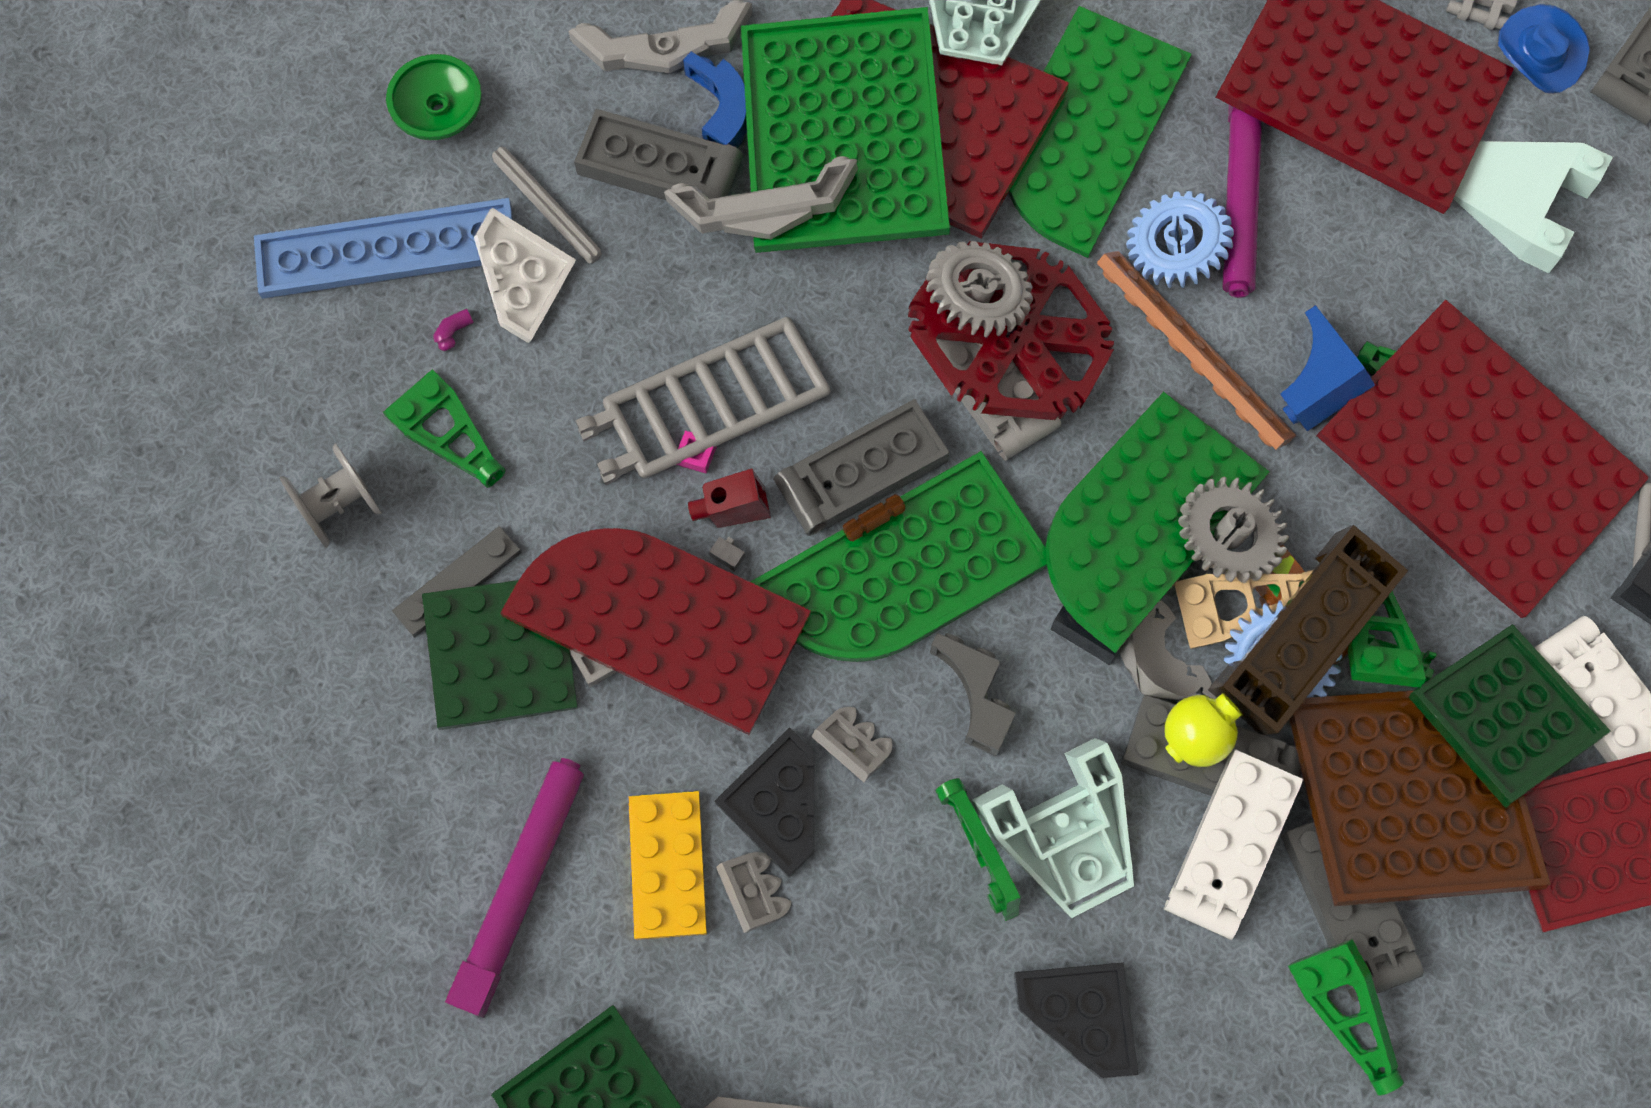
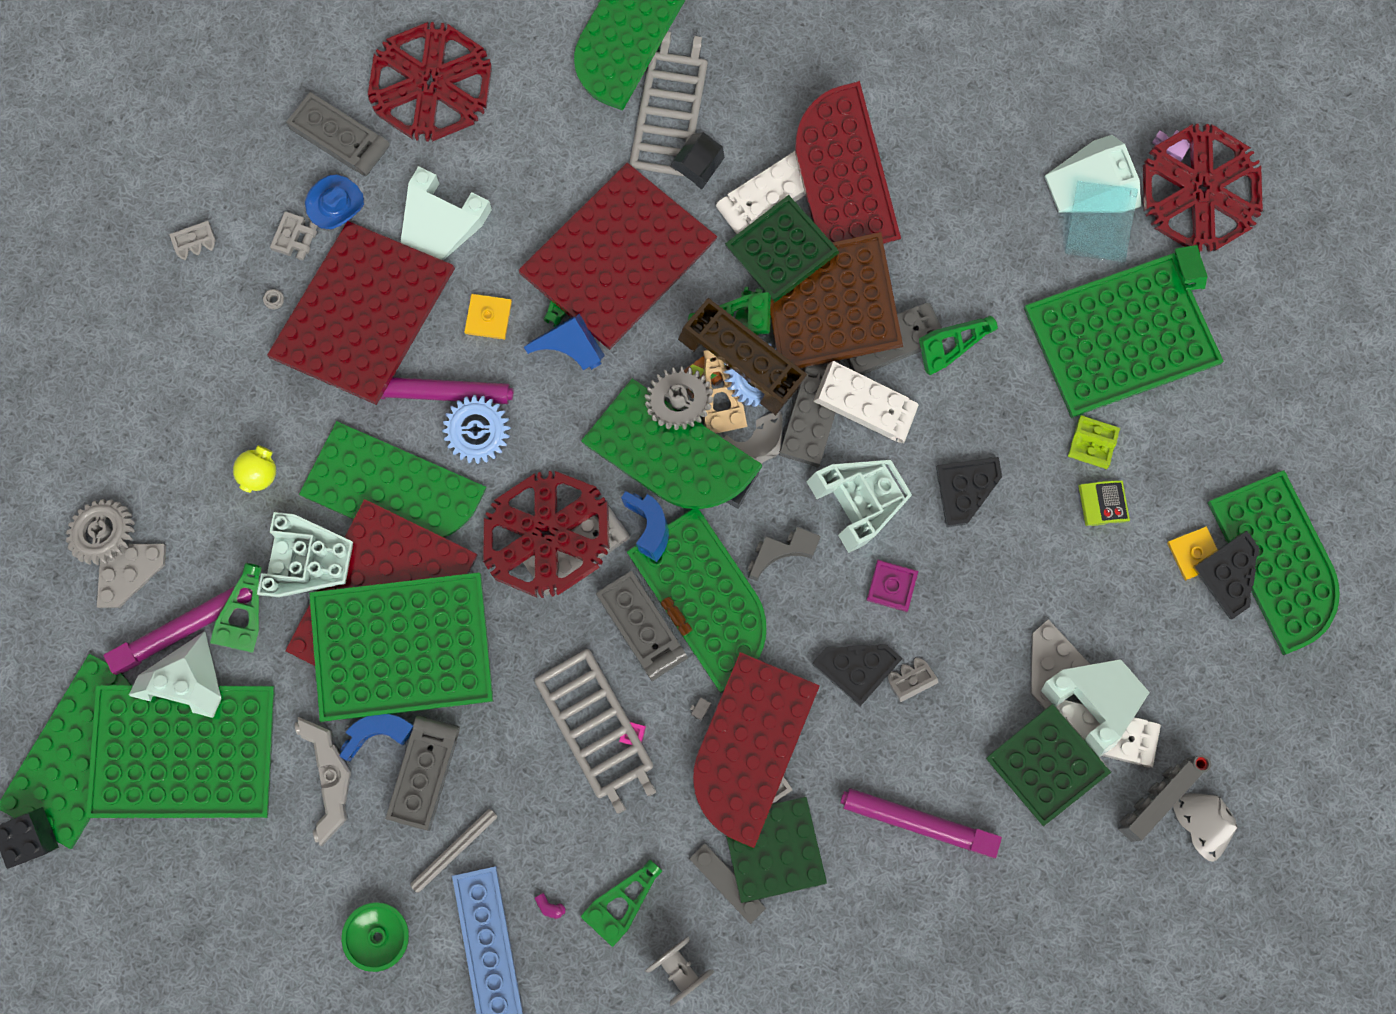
camera: 95 degrees left, 5 degrees up
white plate [474,208,576,343] -> none
yellow plate [629,791,707,940] -> none
light grey helmet [664,156,858,239] -> none
dark red torso [688,468,771,528] -> none
light grey plate [811,707,892,782] -> none
light grey gear [926,241,1033,337] -> none
green plate [936,778,1021,921] -> none
nougat plate [1097,251,1296,450] -> none
neon yellow brick [1164,693,1242,767] -> none
none -> yellow plate [464,294,512,340]
none -> blue arch [621,491,669,562]
none -> magenta plate [866,560,919,612]

